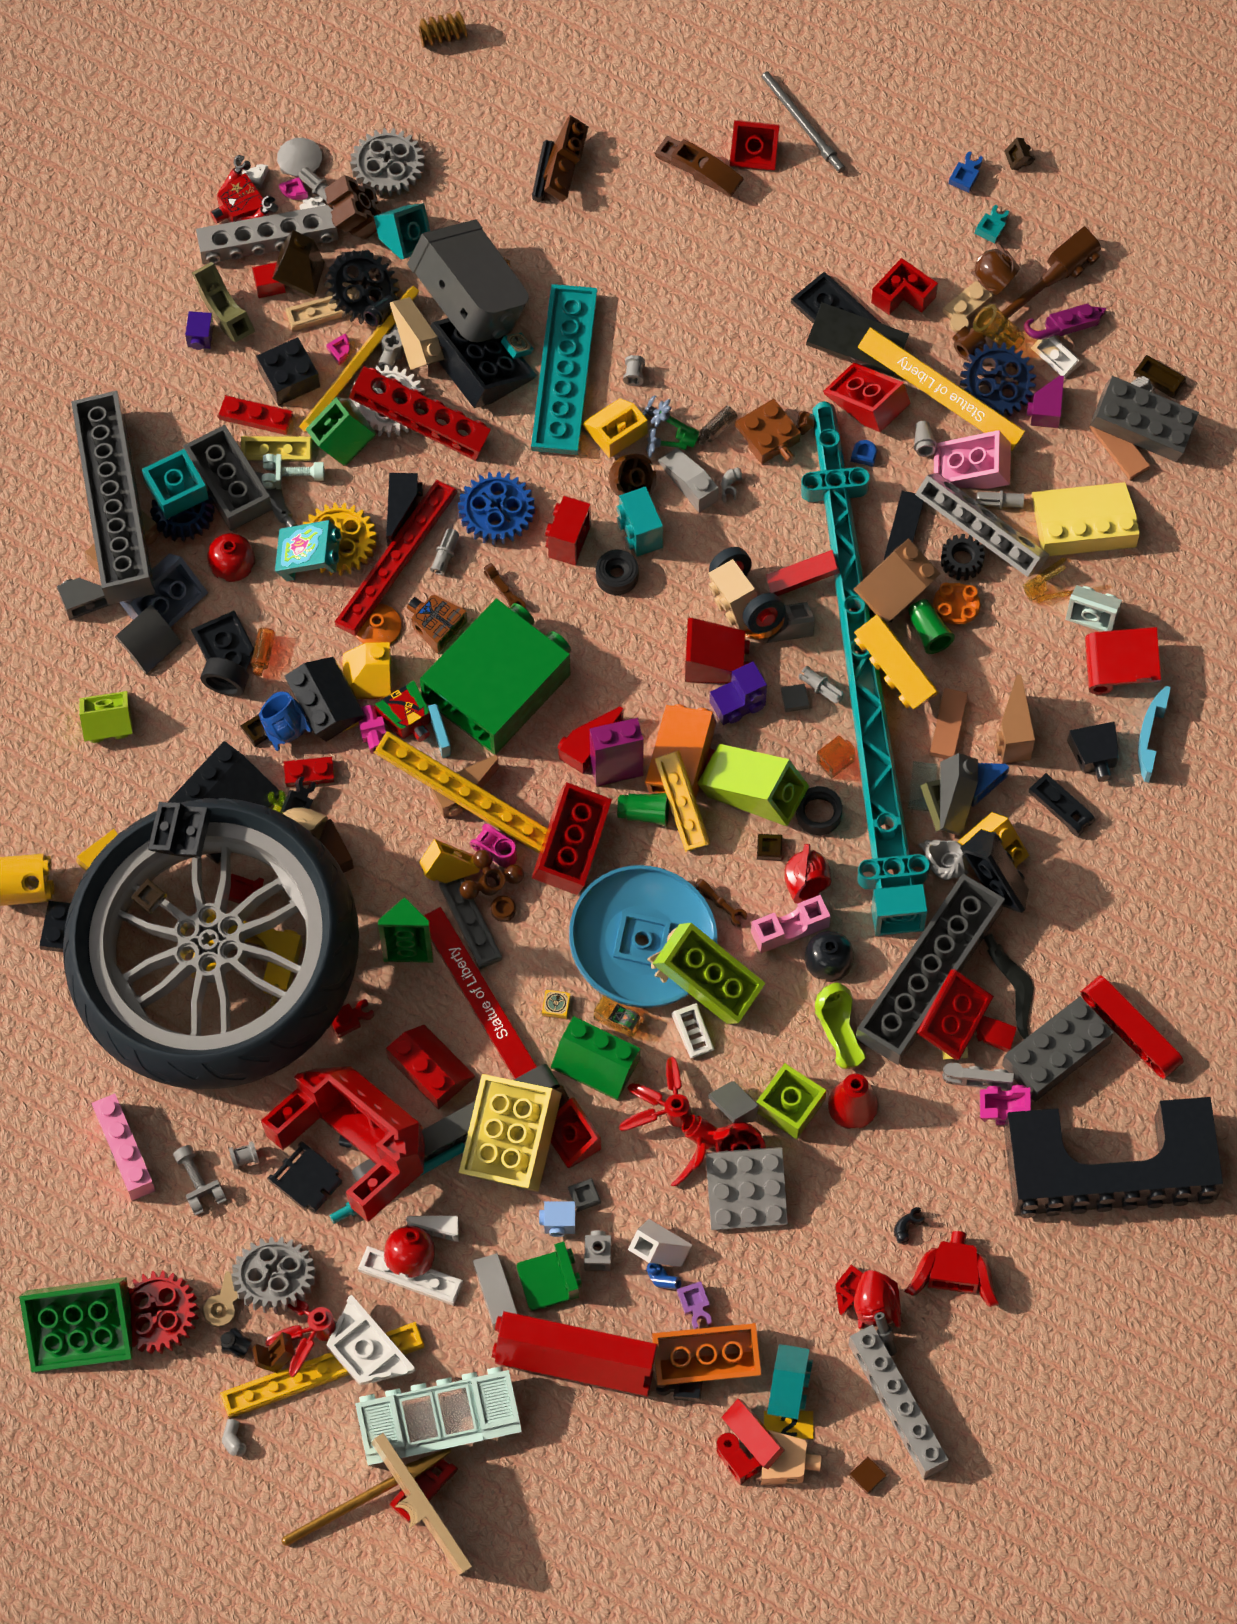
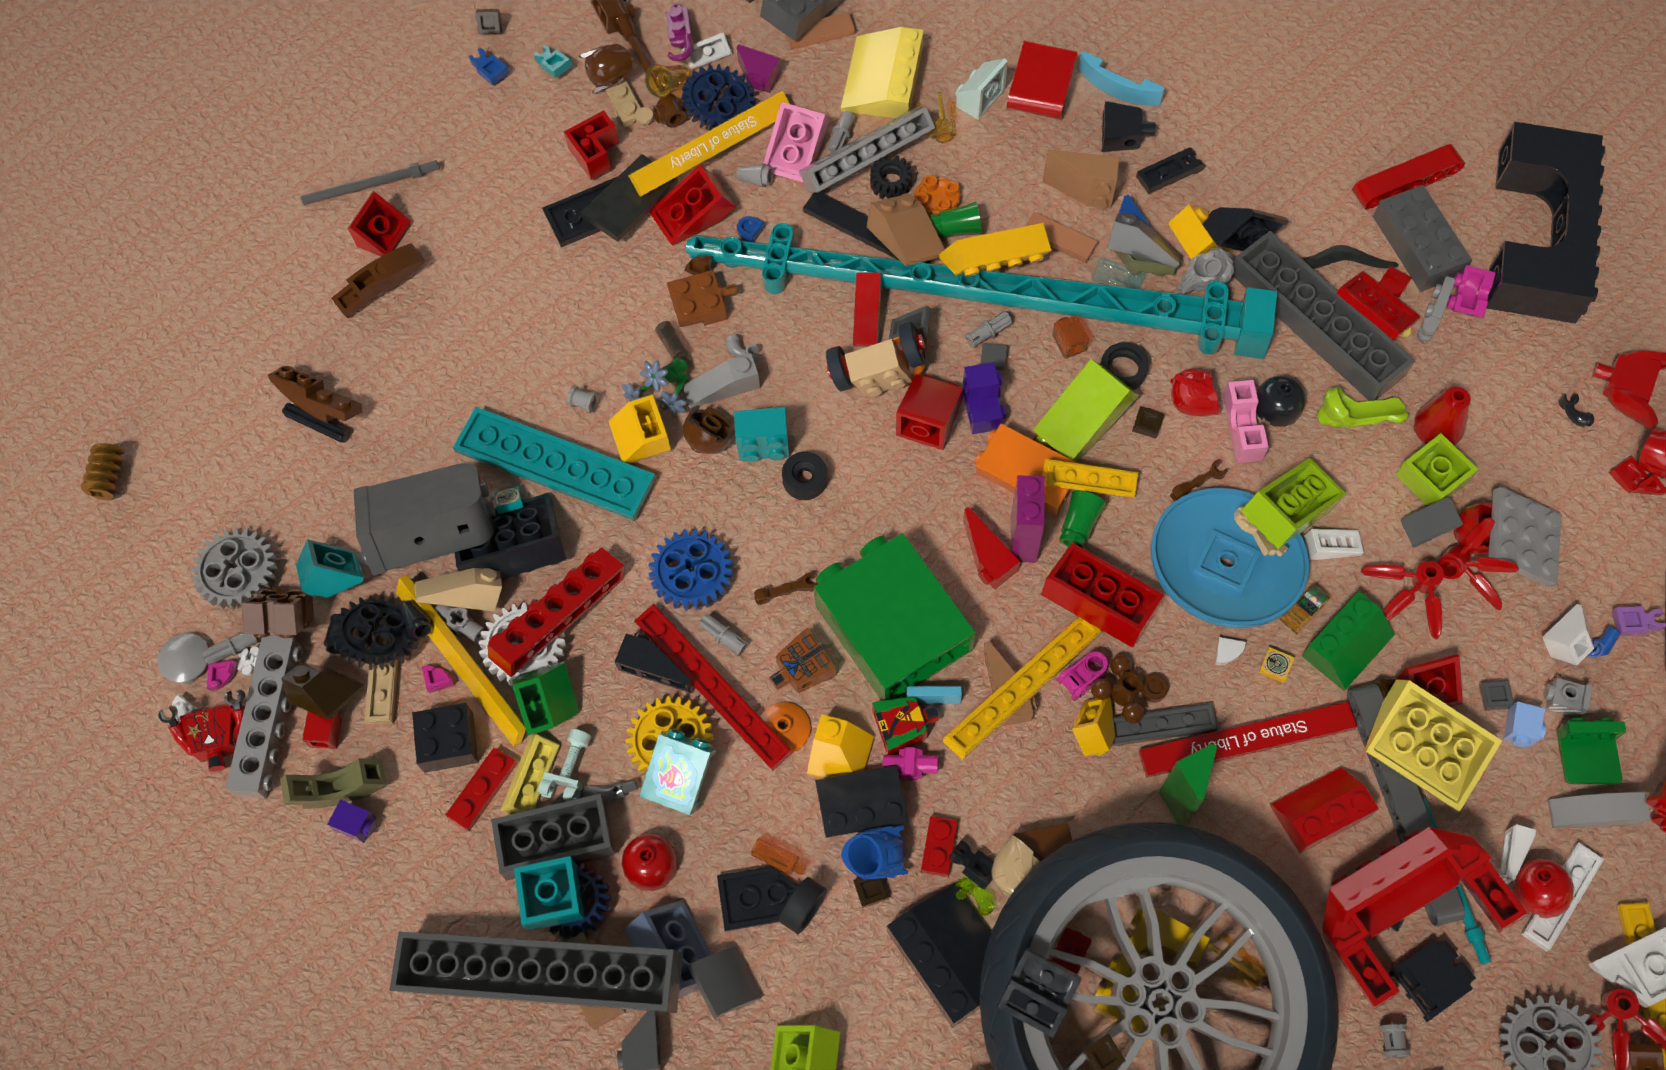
camera: 70 degrees left, 0 degrees up
red brick [545,496,591,566] -> none
none -> white tile [1215,637,1246,665]

